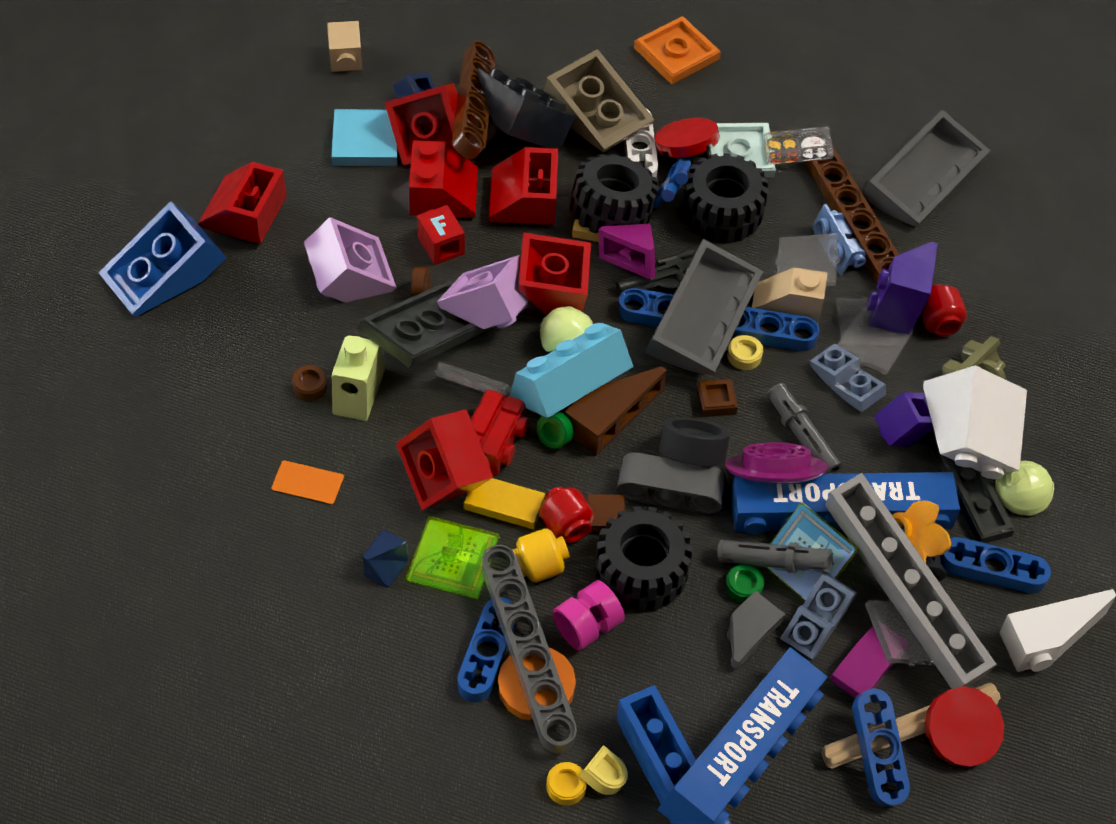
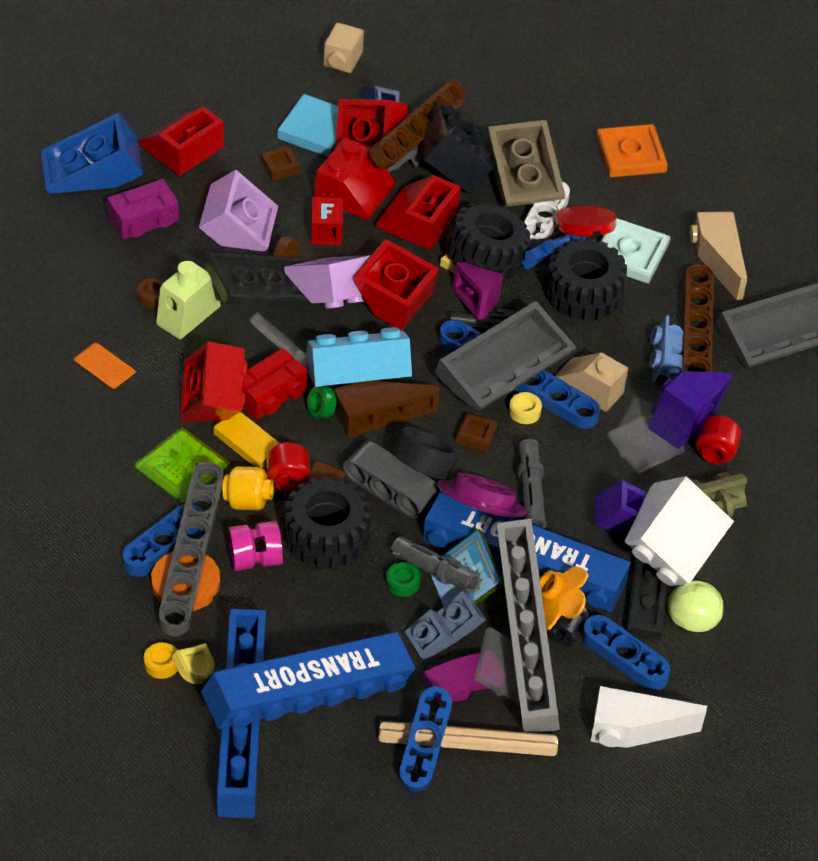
camera: 25 degrees right, 5 degrees down
dark blue slope [362,530,408,587] -> none
yellowish green piece [540,306,593,352] -> none
dark grey slope [726,591,785,669] -> none
clear tile [764,127,834,165] -> none
clear piece [775,233,840,286] -> none
sand blue slope [810,344,886,412] -> none
red tile [924,686,1004,767] -> none
none -> magenta brick [106,179,179,240]
none -> reddish brown tile [261,146,300,181]
none -> tan slope [689,212,747,300]

